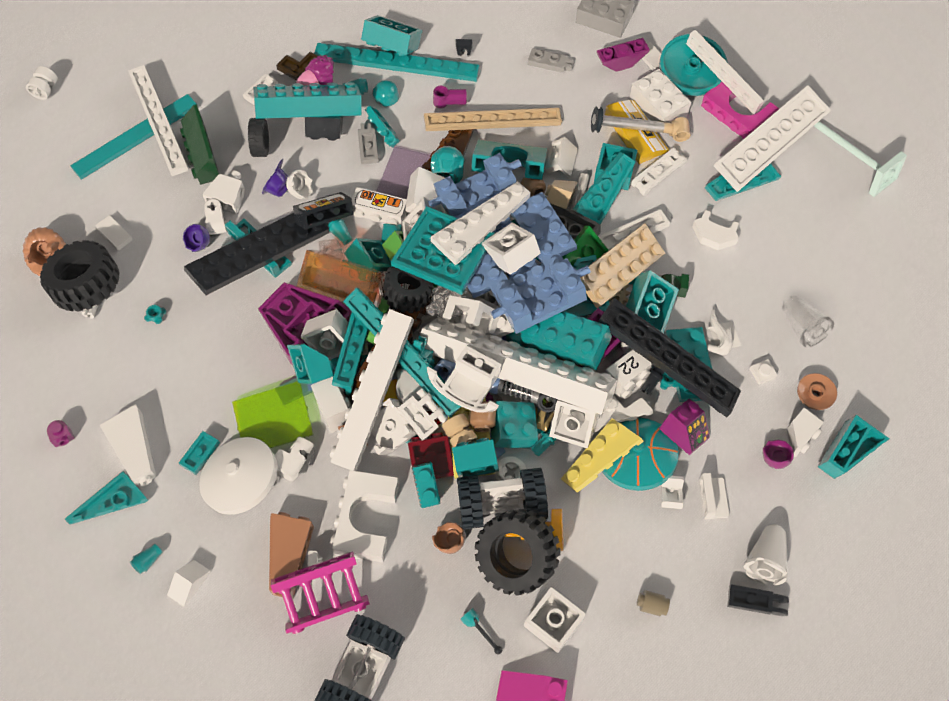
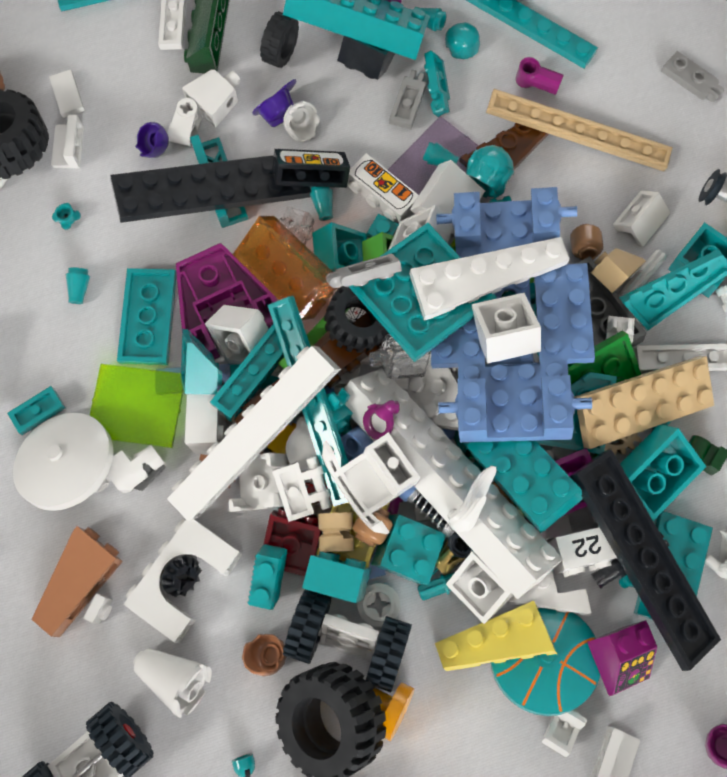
camera: 30 degrees right, 10 degrees up
dark pink fence [270,551,370,634] -> none
white panel [443,295,500,335] -> none
black tile [455,39,472,57] -> none
teal arch [471,140,547,180] -> none
none -> white panel [51,115,84,168]
none -> teal cone [65,267,90,304]
none -> teal plate [117,268,177,365]
none -> white cone [133,648,212,718]
none -> black gear [162,555,202,597]
none -> light grey hinge [326,253,402,288]
none -> magenta piece [363,400,400,440]
none -> teal cone [422,142,459,166]
none -> white piece [447,466,497,532]
none -> white tile [606,316,635,344]

